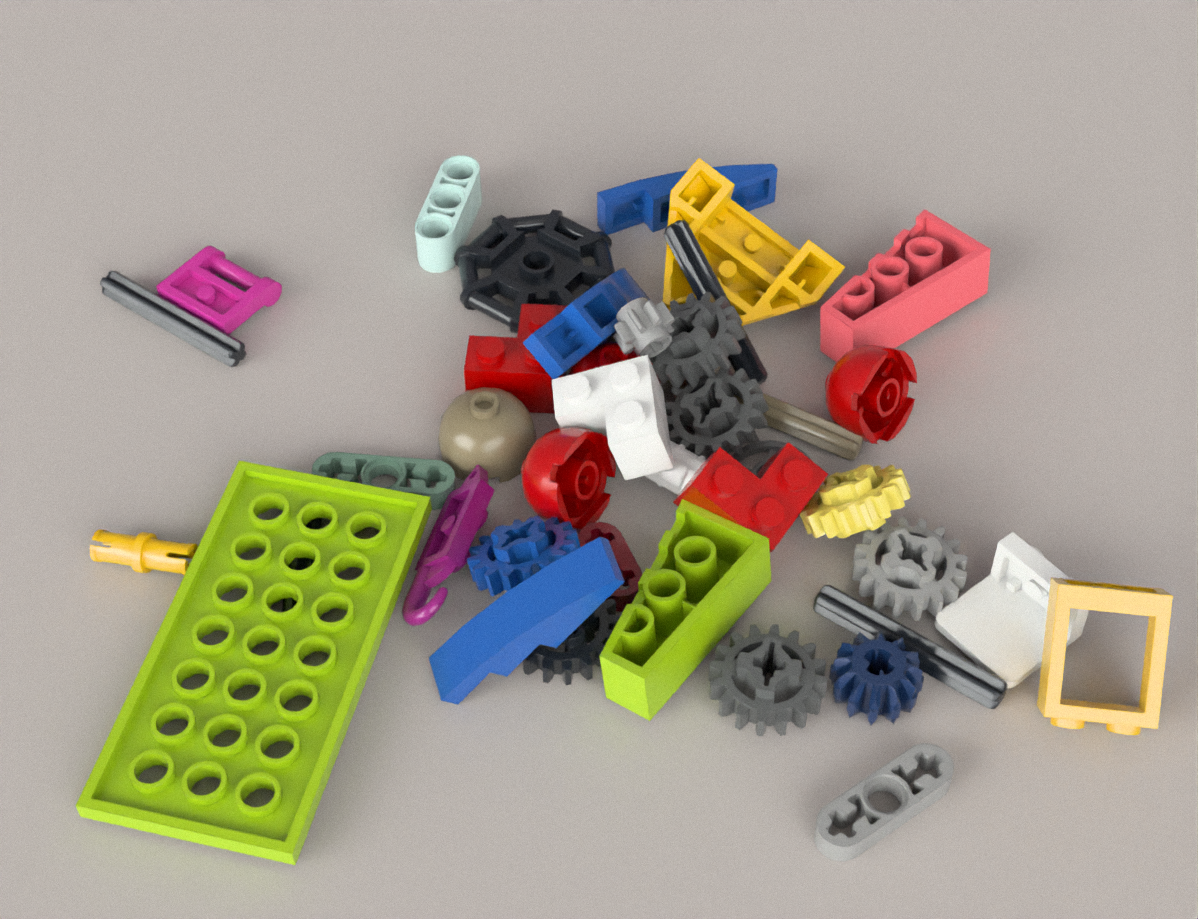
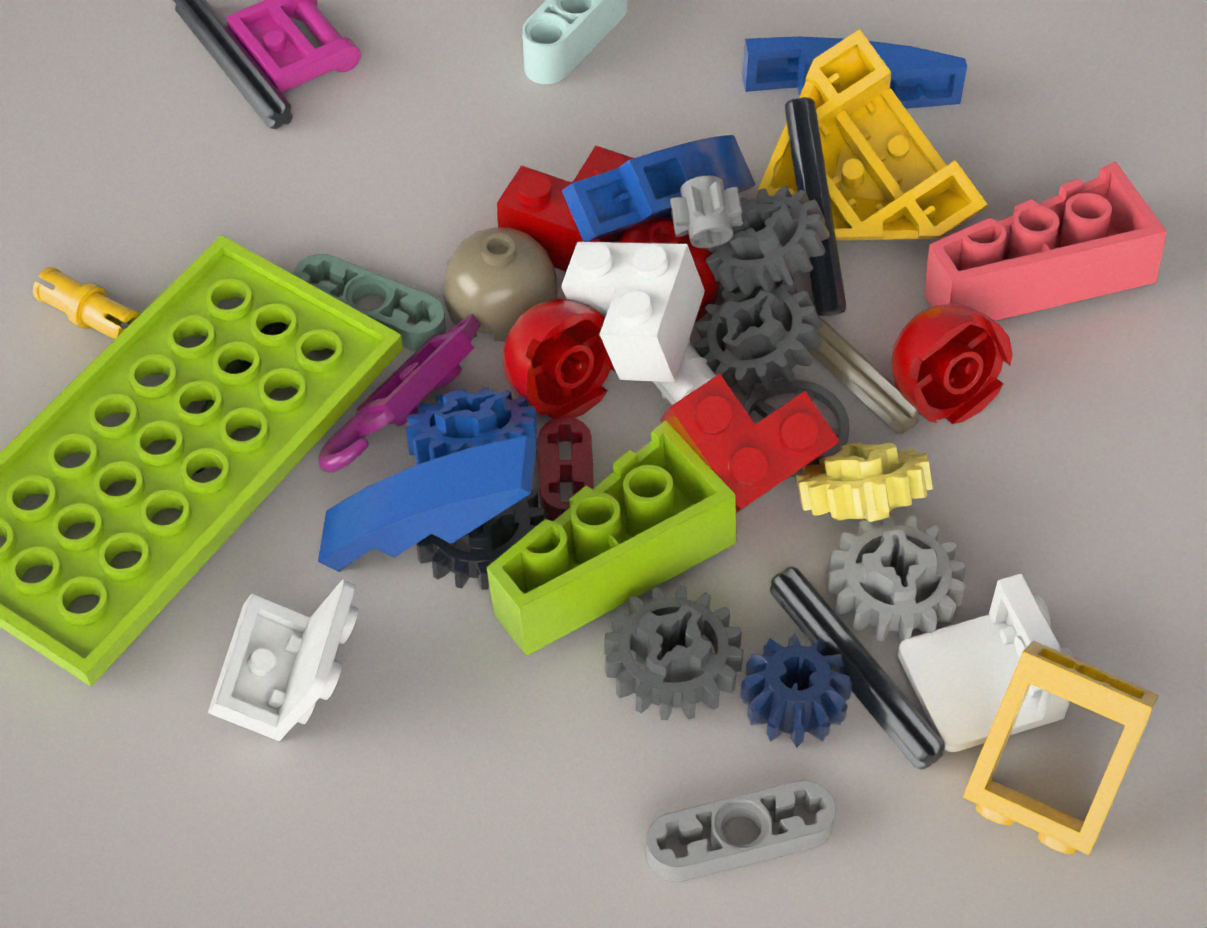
camera: 20 degrees right, 5 degrees up
black plate [454,209,615,334] -> none
none -> white bracket [208,580,358,741]

